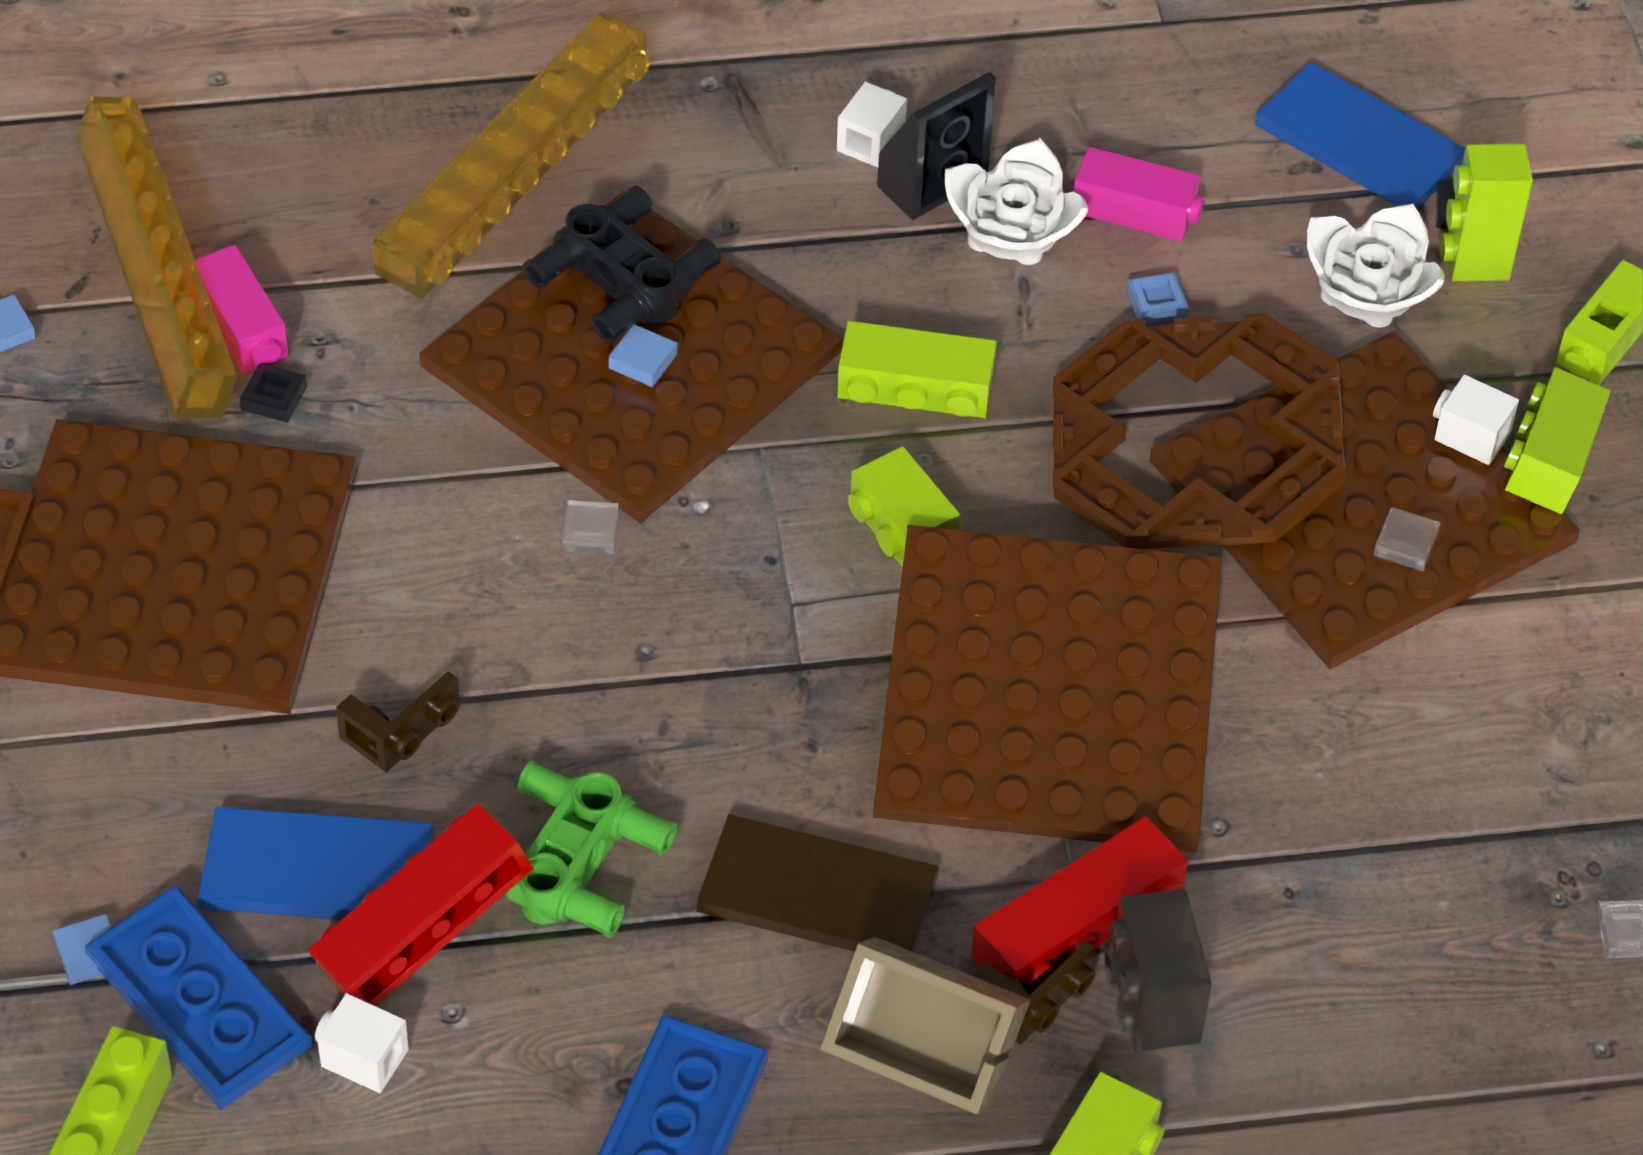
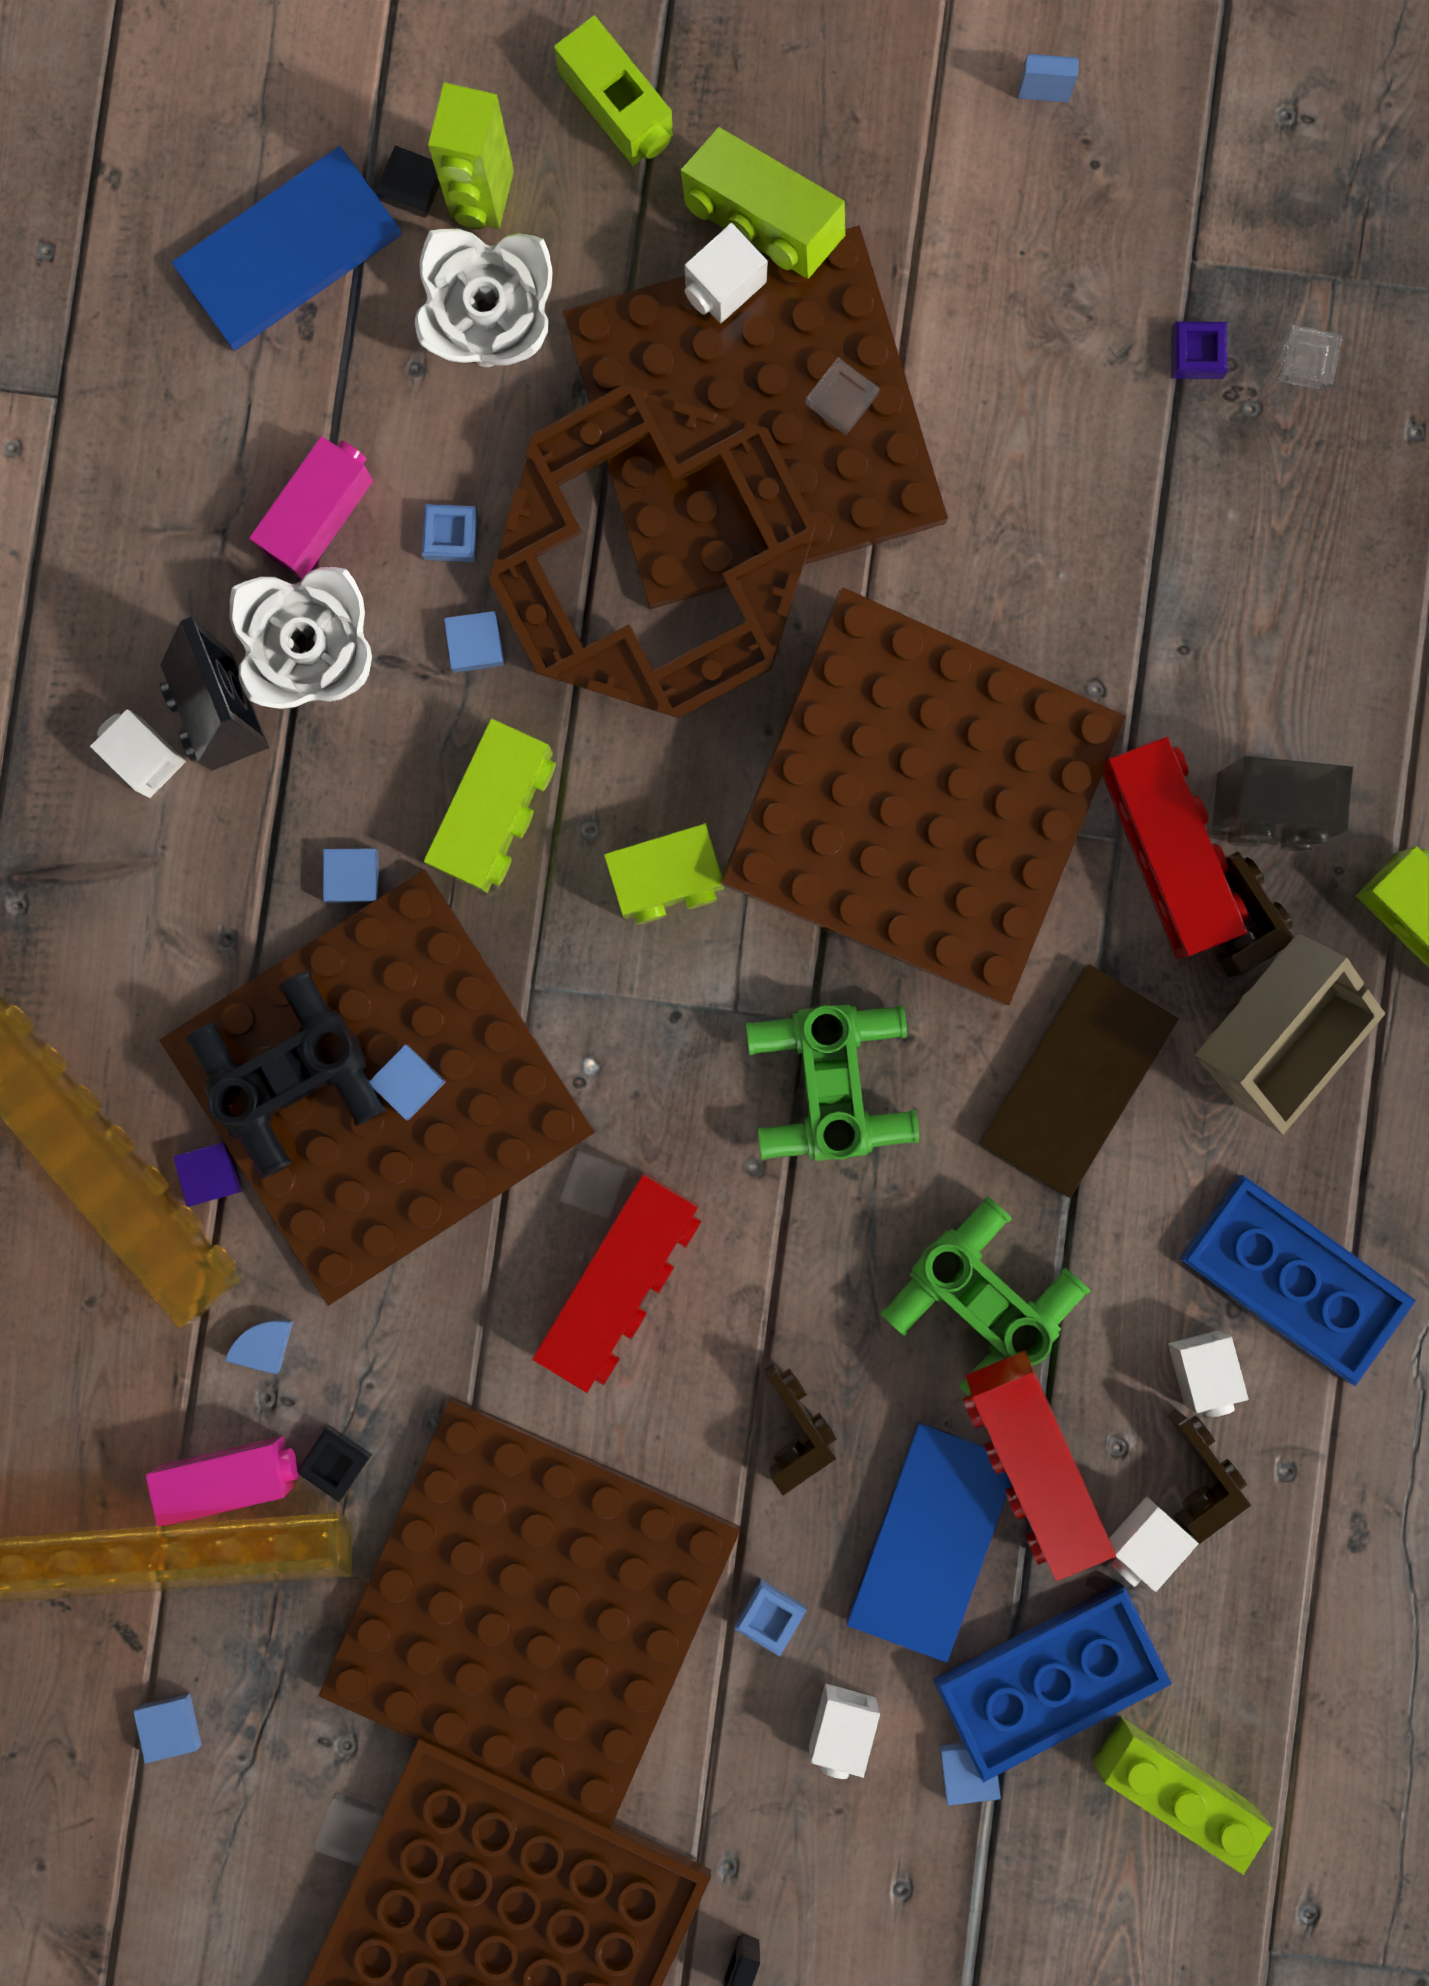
camera: 70 degrees left, 35 degrees up
none -> dark purple tile [173,1142,242,1207]
none -> medium blue tile [225,1319,293,1374]
none -> medium blue tile [323,849,379,903]
none -> medium blue tile [444,611,505,673]
none -> red brick [532,1173,702,1393]
none -> medium blue tile [734,1578,807,1656]
none -> bright green piece [746,1004,919,1162]
none -> white brick [809,1683,880,1779]
none -> dark brown bracket [1167,1409,1252,1544]
none -> white brick [1168,1330,1249,1418]
none -> dark purple tile [1172,321,1227,379]

